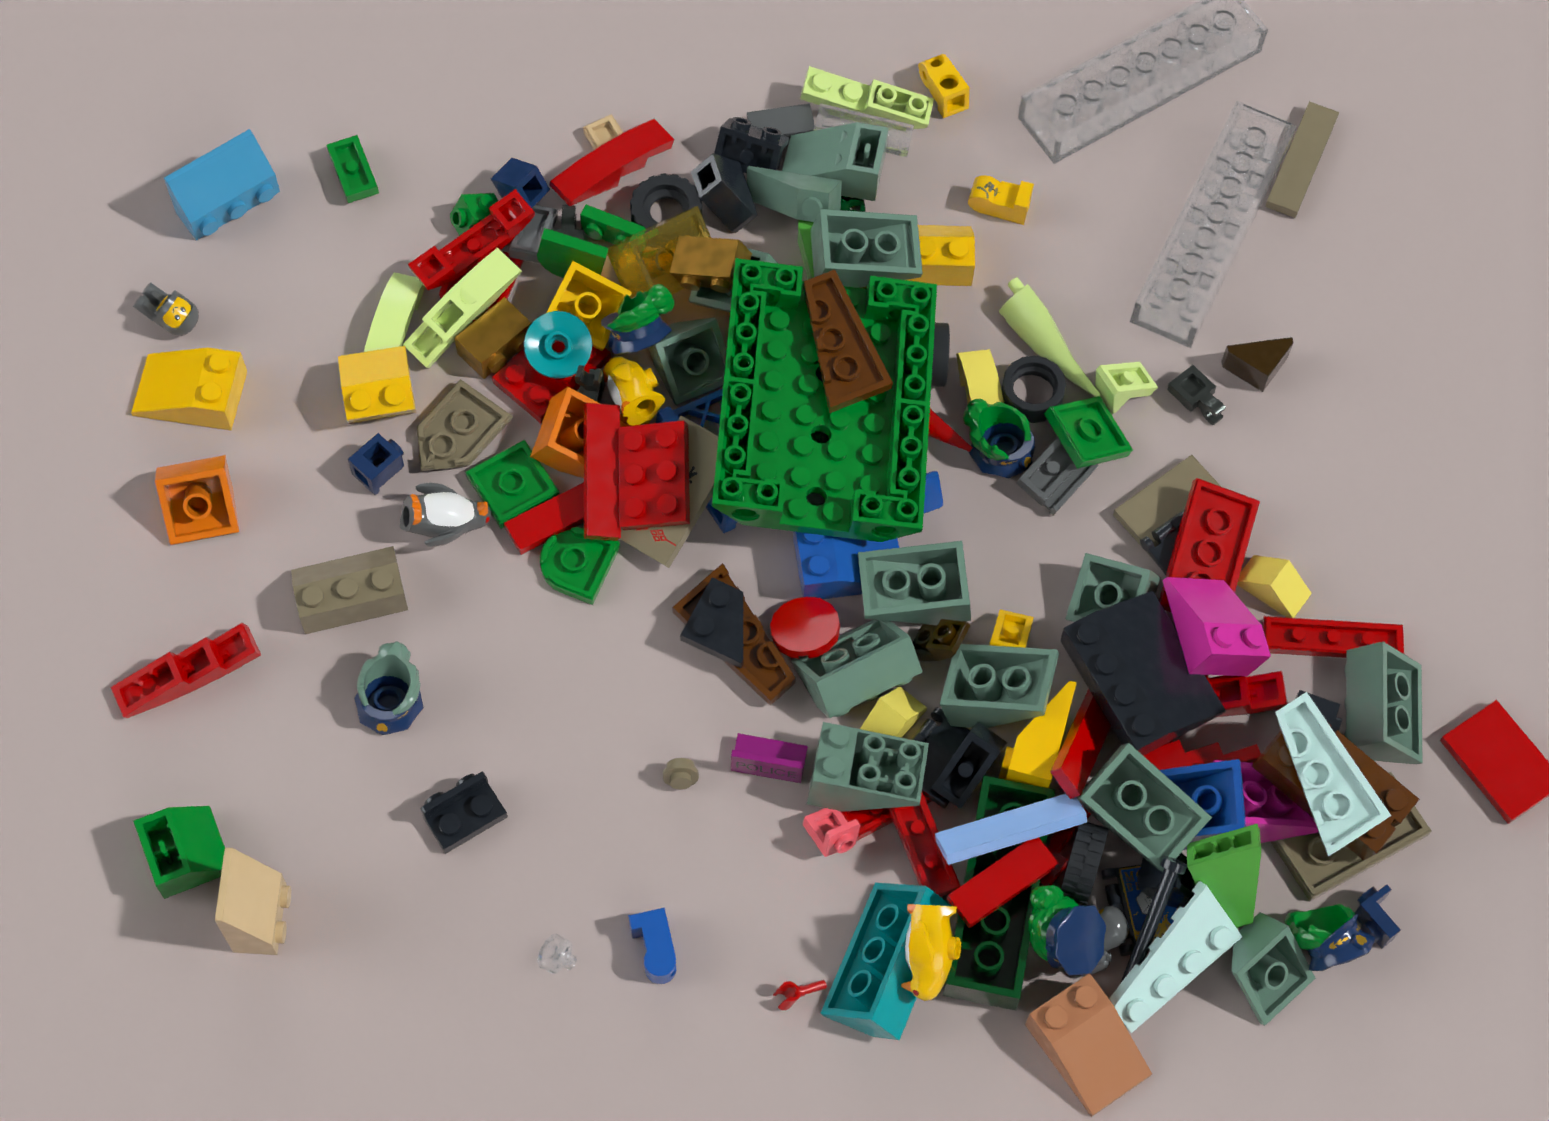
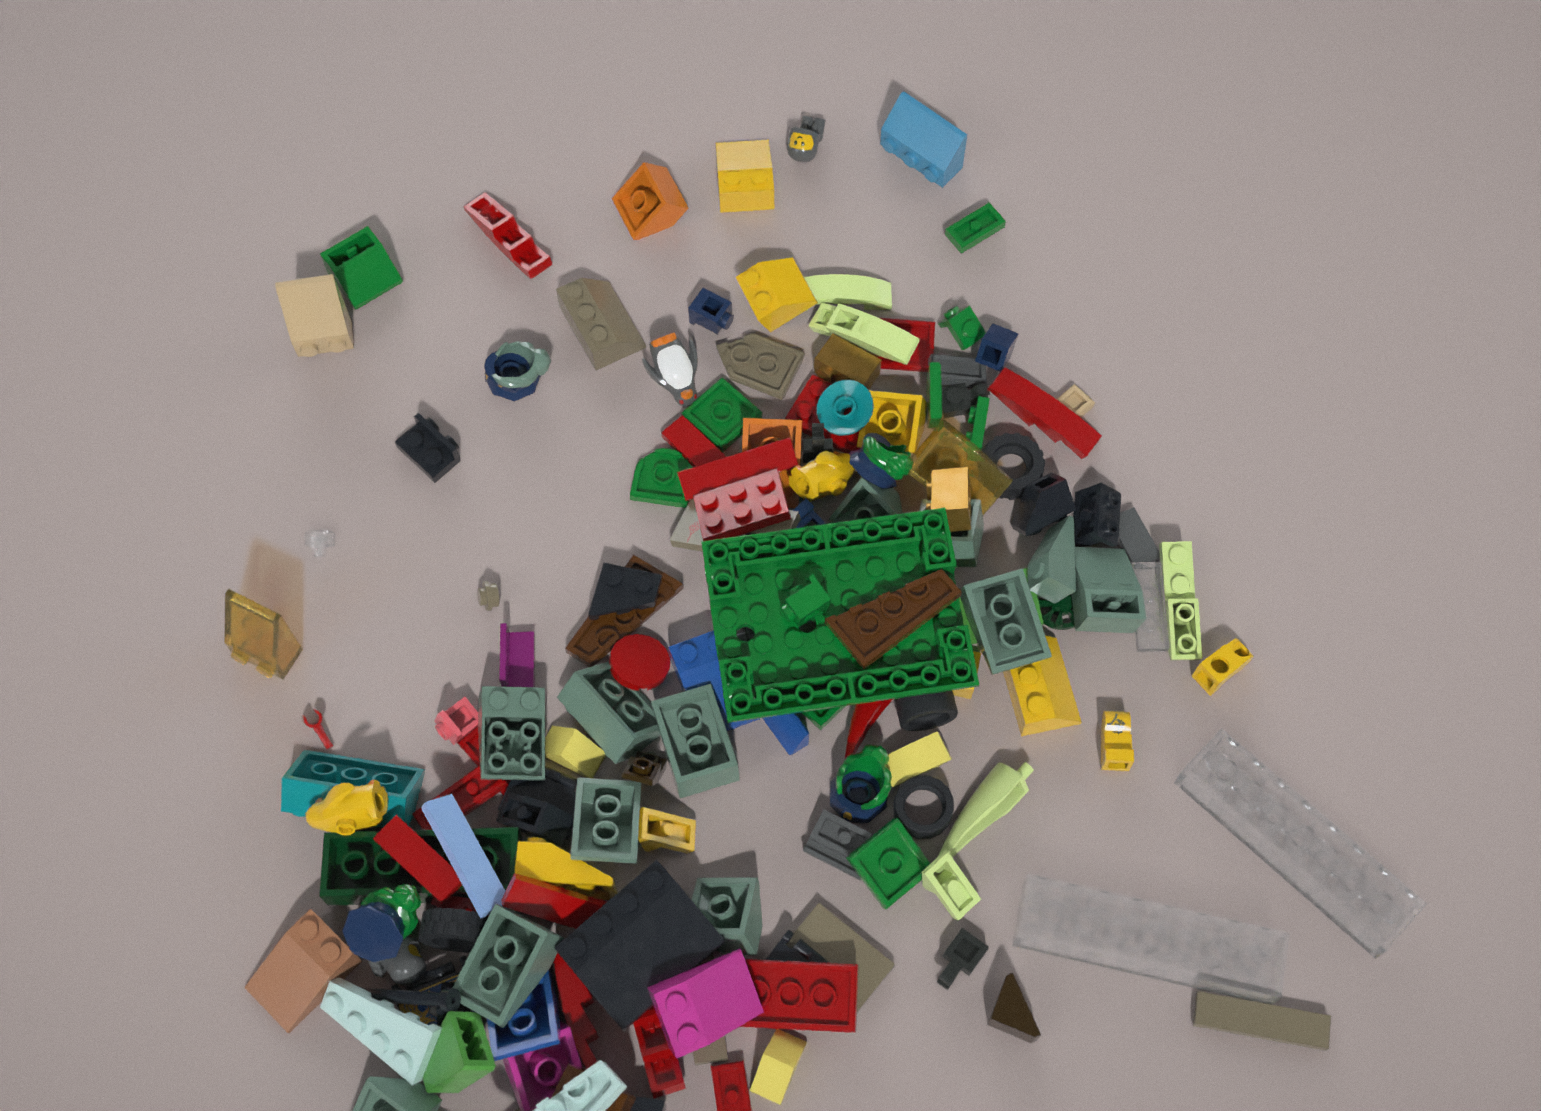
camera: 80 degrees right, 0 degrees up
red slope [408,189,535,290] -> none
blue leg [628,907,677,984] -> none
none -> clear yellow slope [224,589,303,680]
none -> green brick [780,574,831,627]

